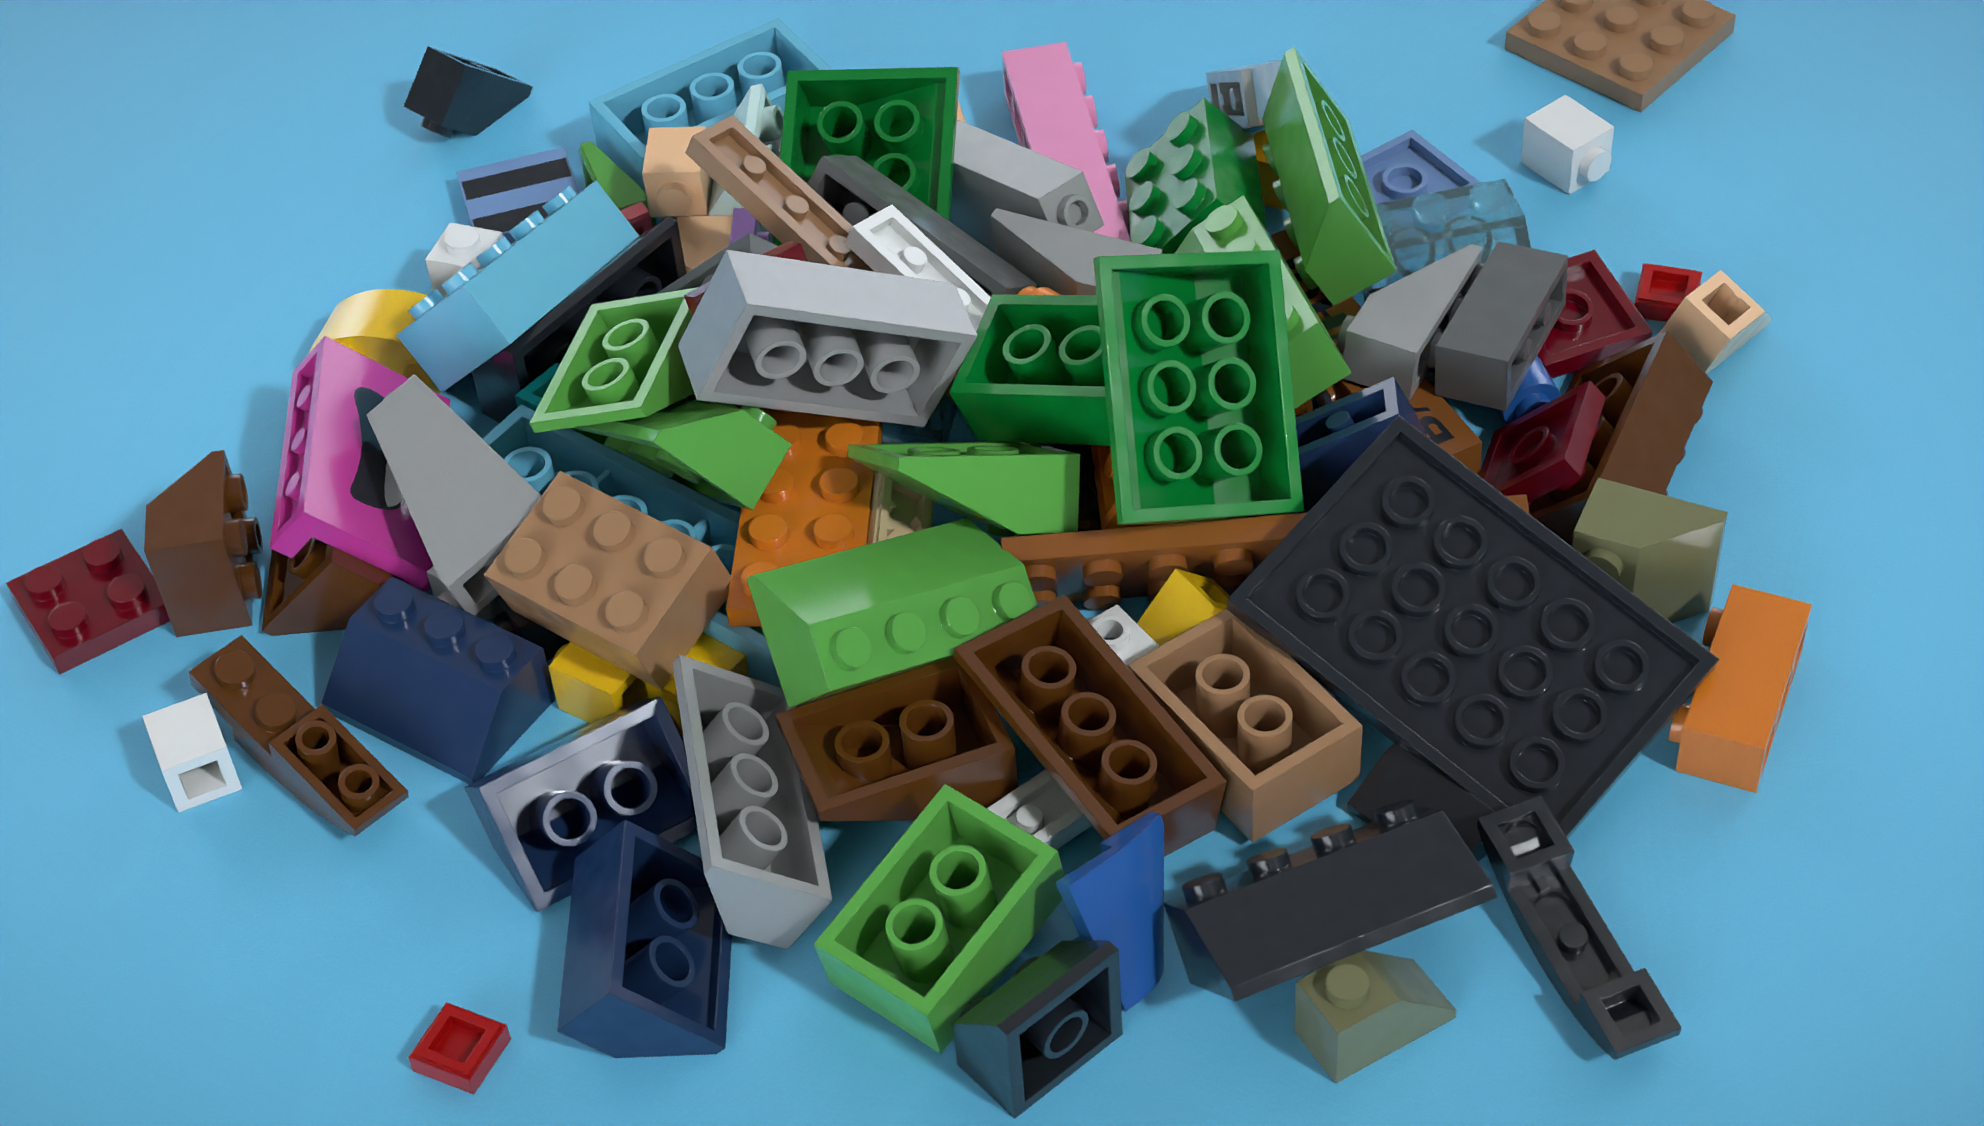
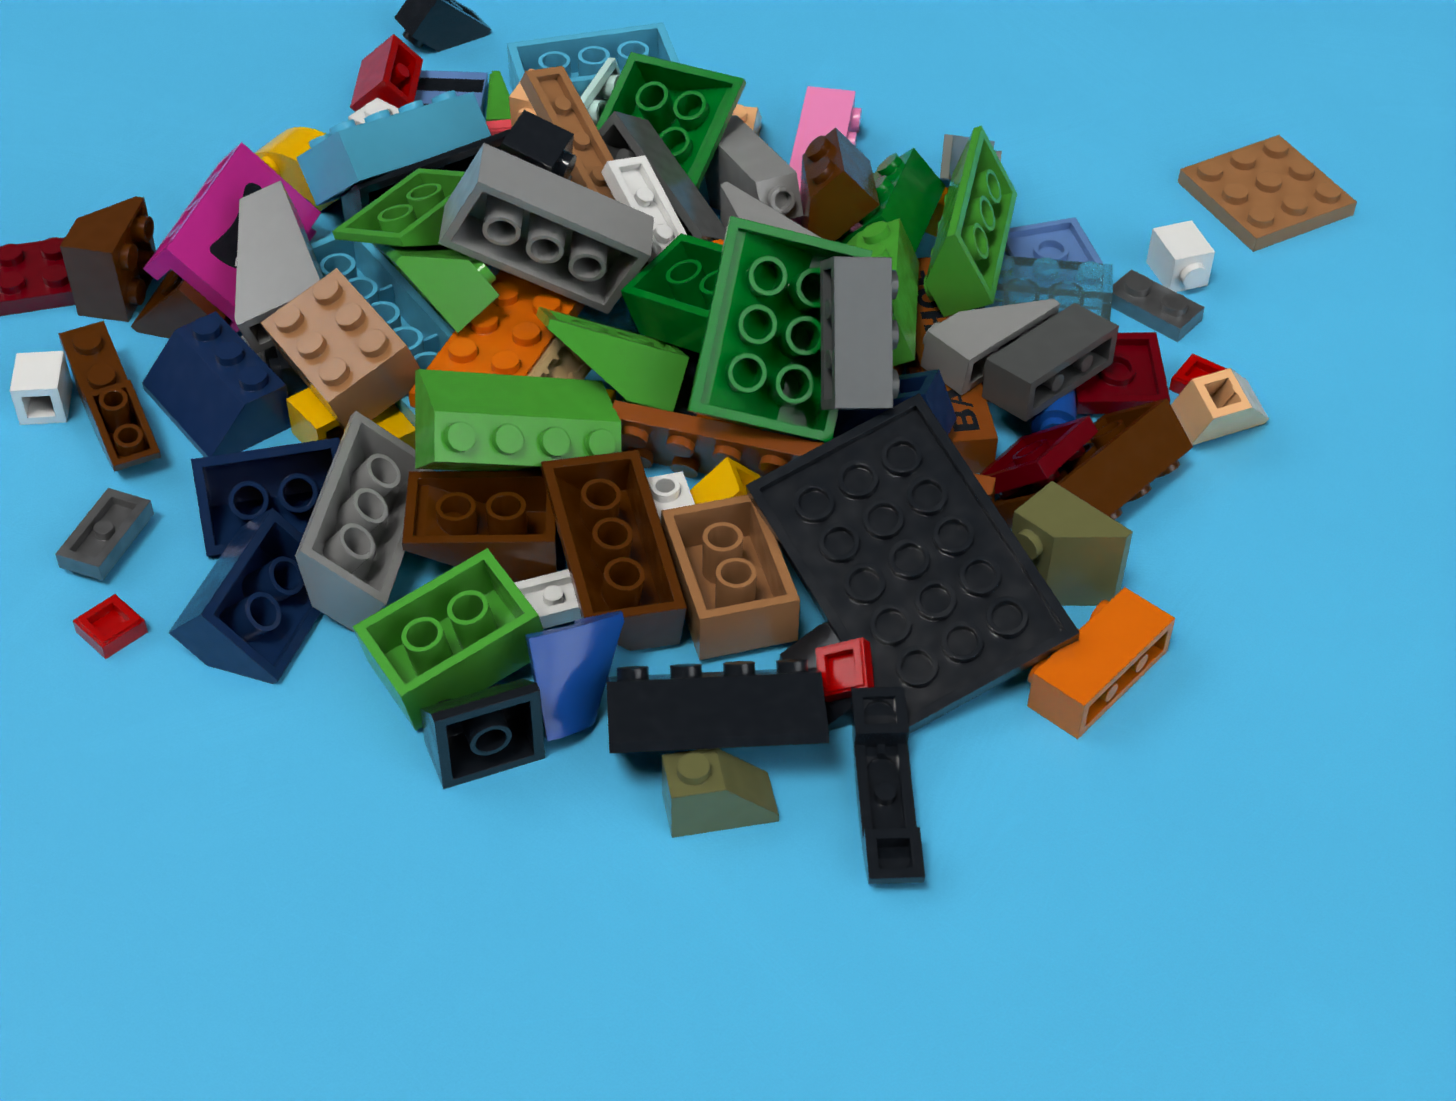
camera: 15 degrees right, 0 degrees up
none -> flat silver plate [55,488,154,581]
none -> red brick [350,34,423,112]
none -> black brick [501,110,577,179]
none -> reddish brown slope [800,127,880,241]
none -> red tile [815,637,874,702]
none -> dark grey brick [820,256,899,410]
none -> flat silver plate [1104,269,1205,342]

